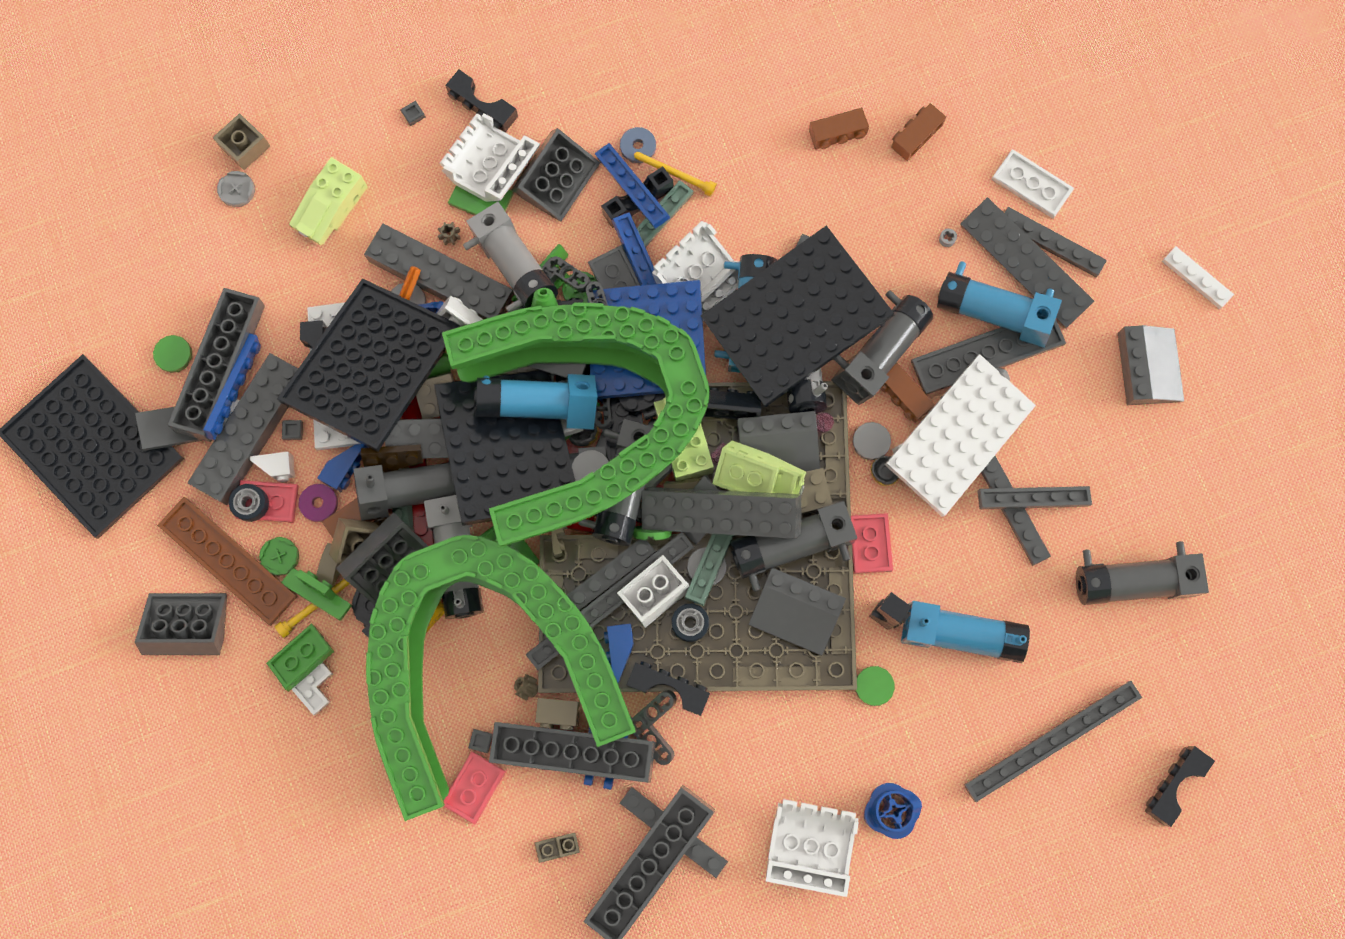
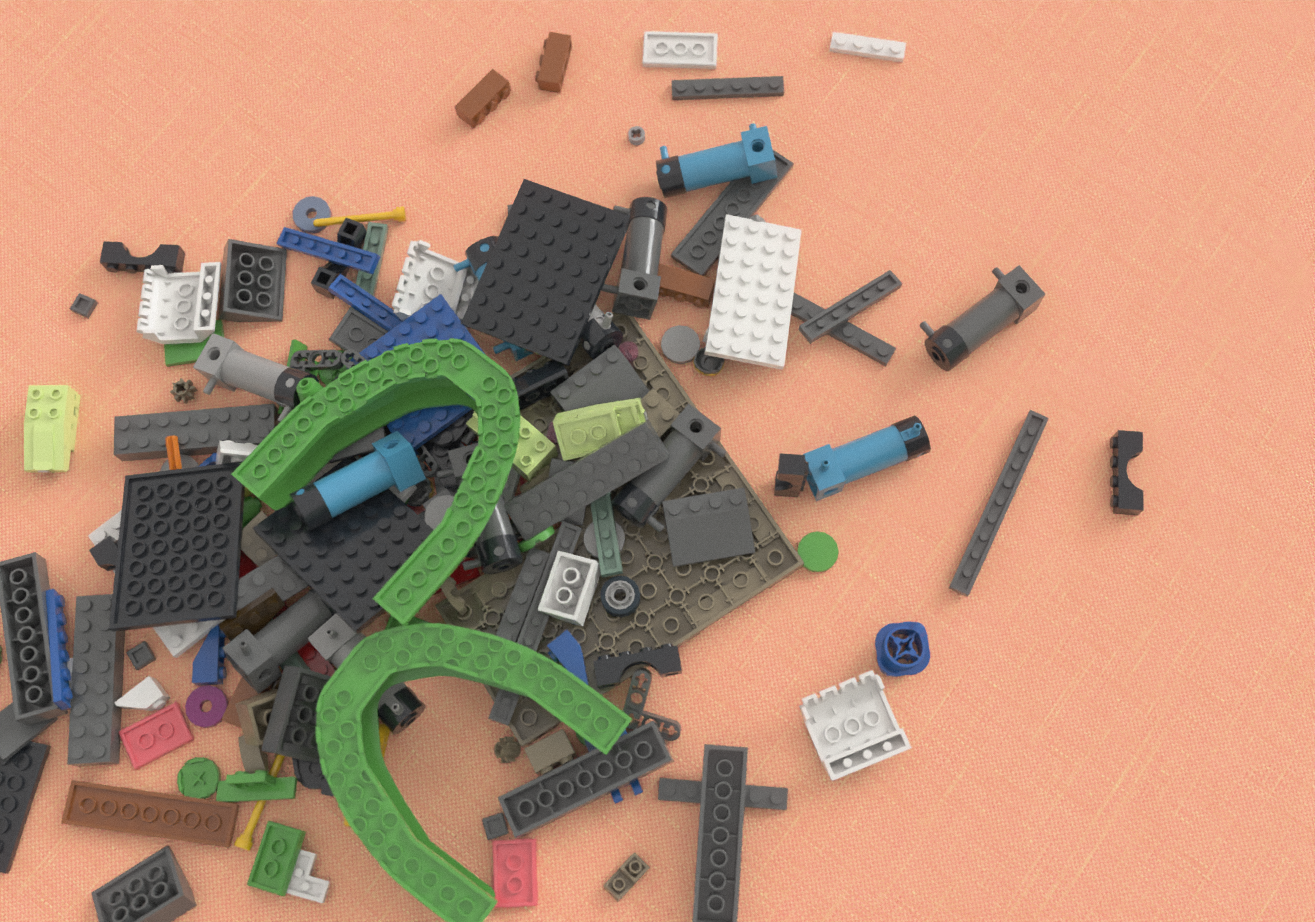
camera: 30 degrees left, 5 degrees down
wheel [228,484,269,522] -> none
coral tile [851,513,893,574] -> none
dark grey plate [960,197,1095,328] -> none
slope [1117,325,1184,406] -> none

